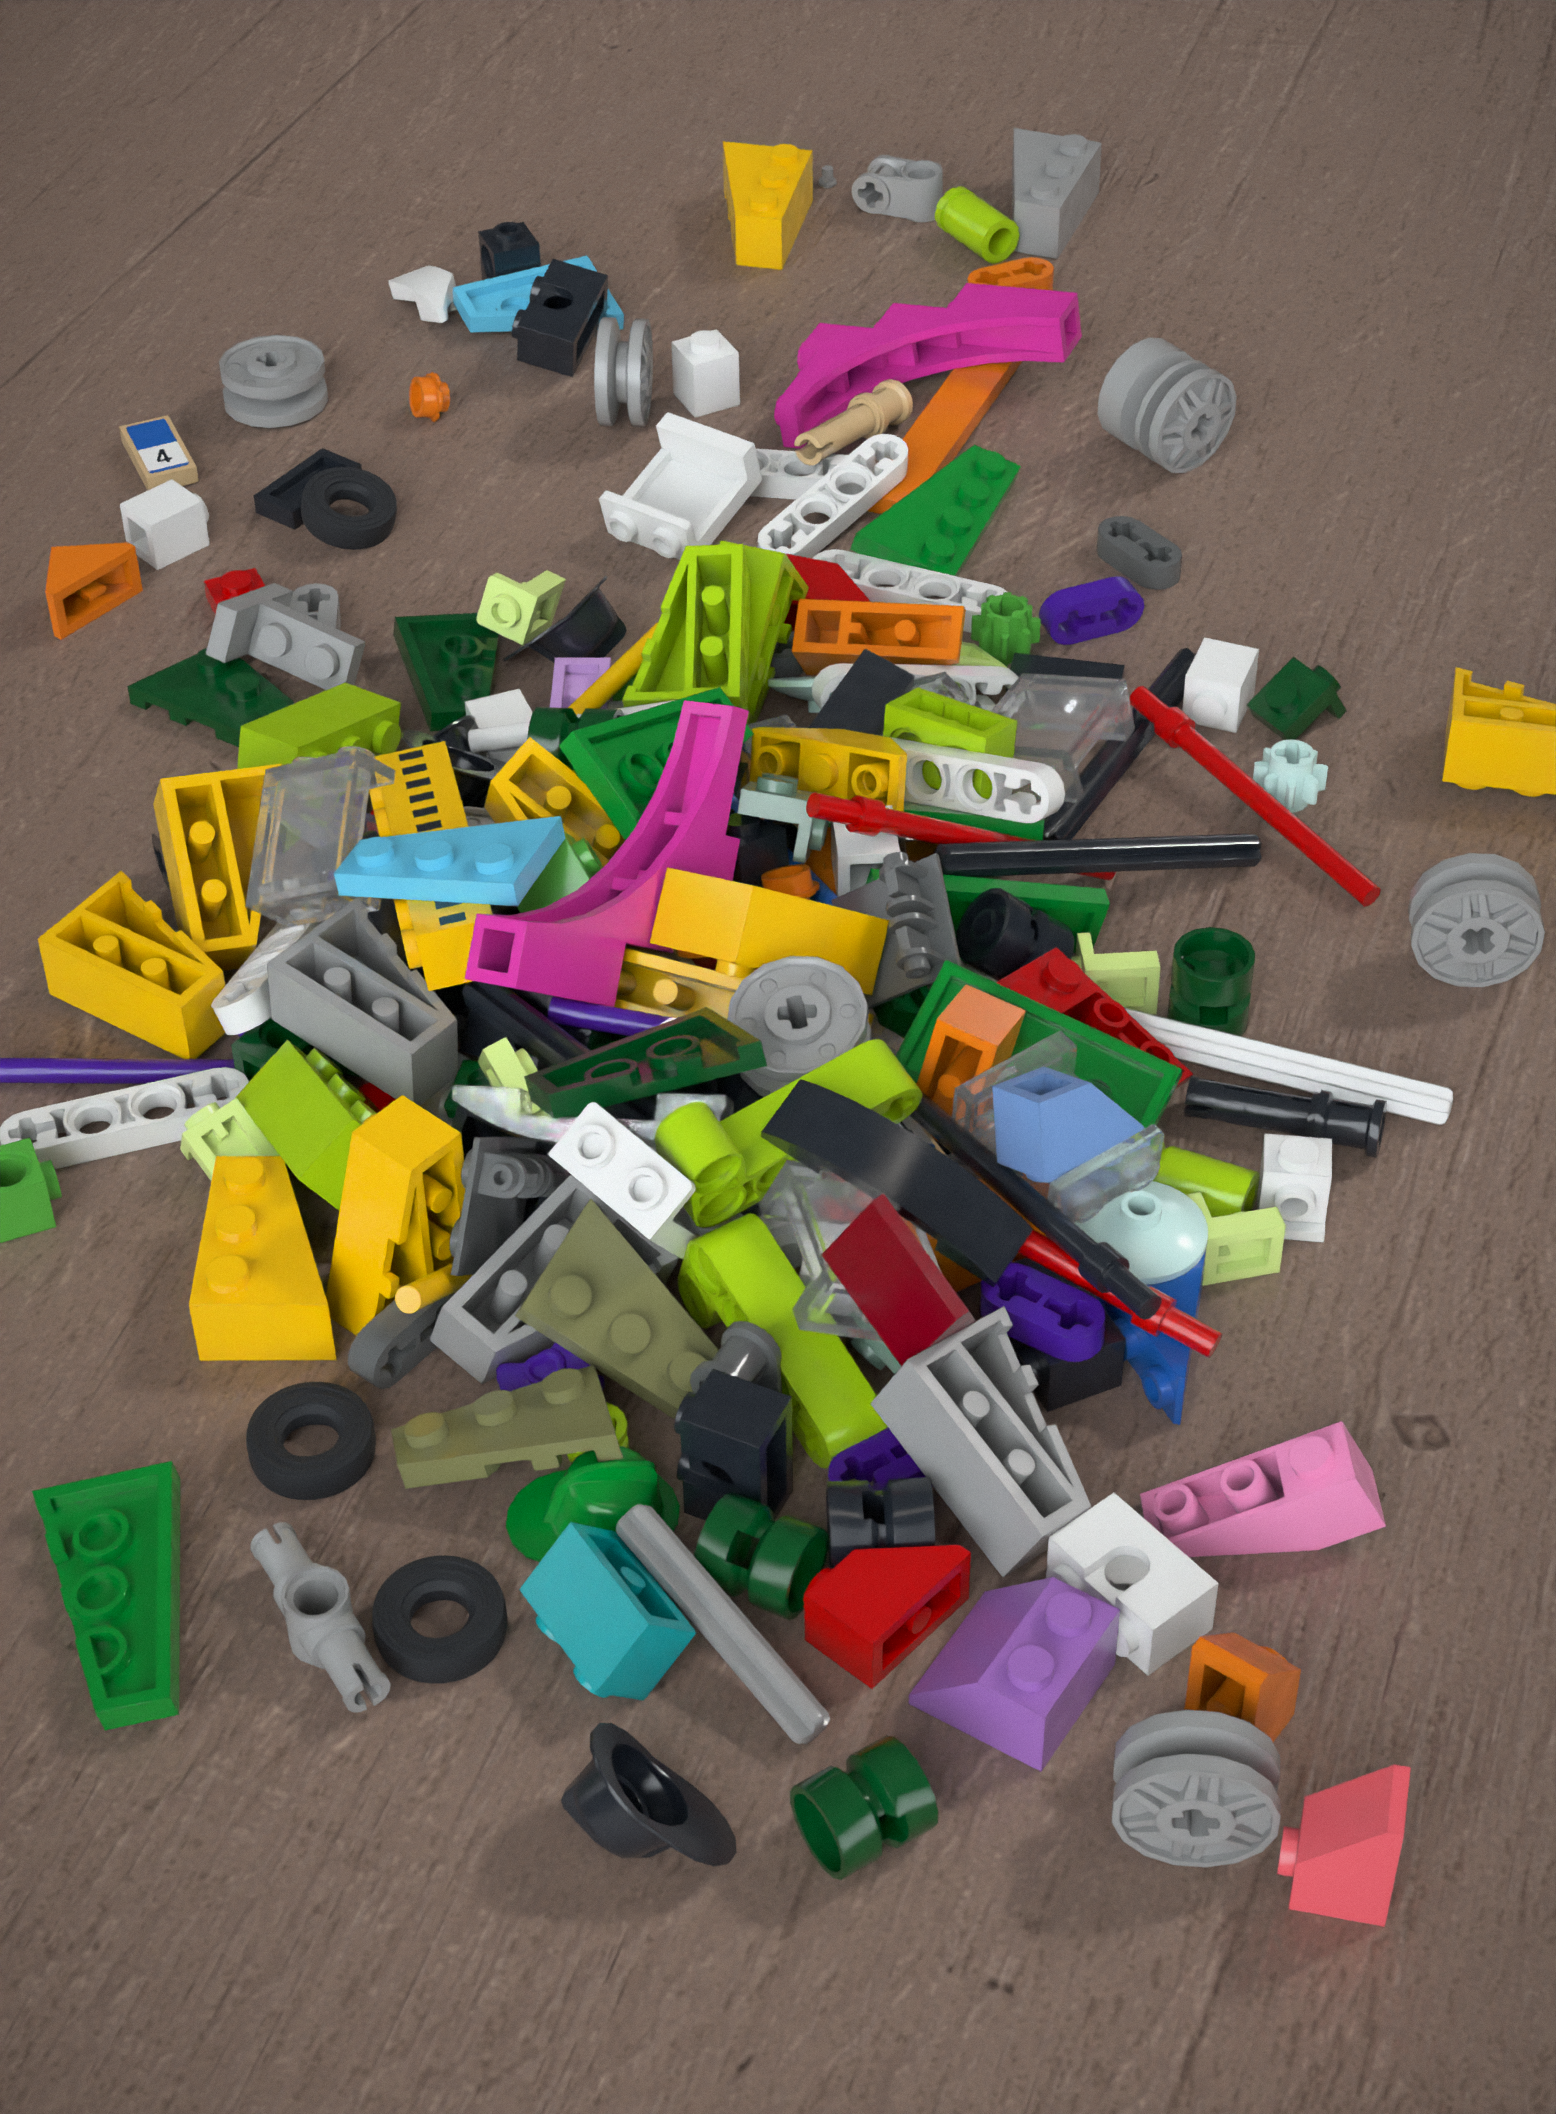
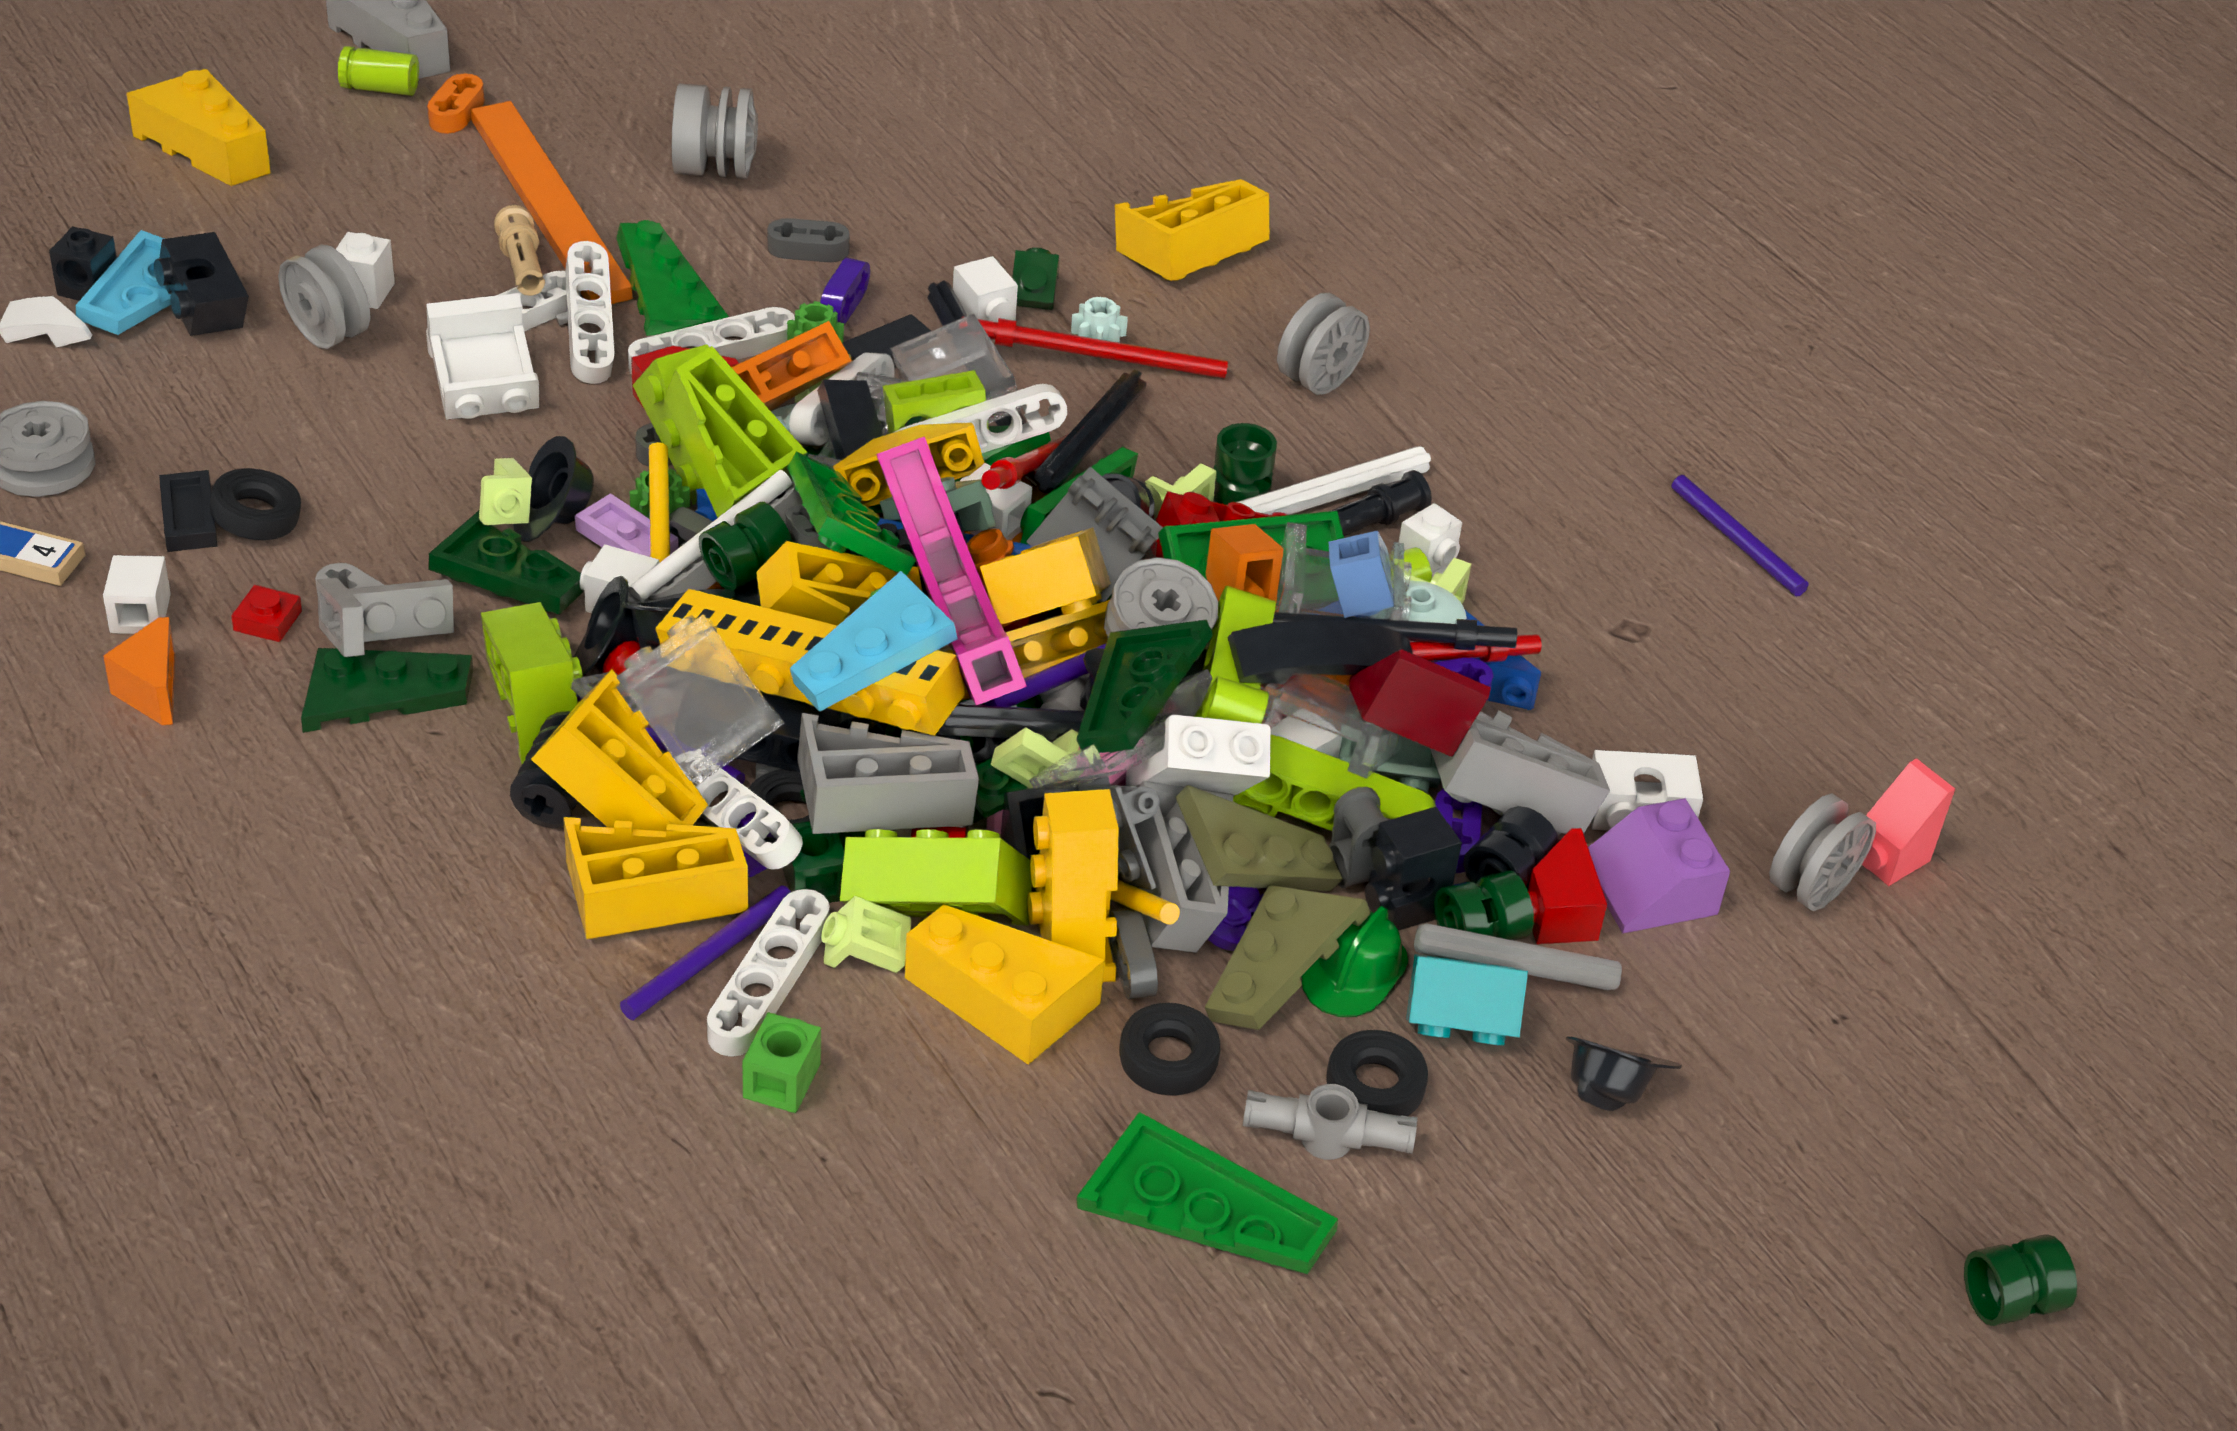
camera: 55 degrees left, 0 degrees up
orange plate [409,372,450,422] -> none
dark pink arch [774,283,1082,449] -> none
dark green wheel [790,1735,939,1880] -> none
light grey piece [851,155,943,222] -> none
bright pink slope [1140,1421,1386,1557] -> none
orange slope [1184,1632,1301,1742] -> none

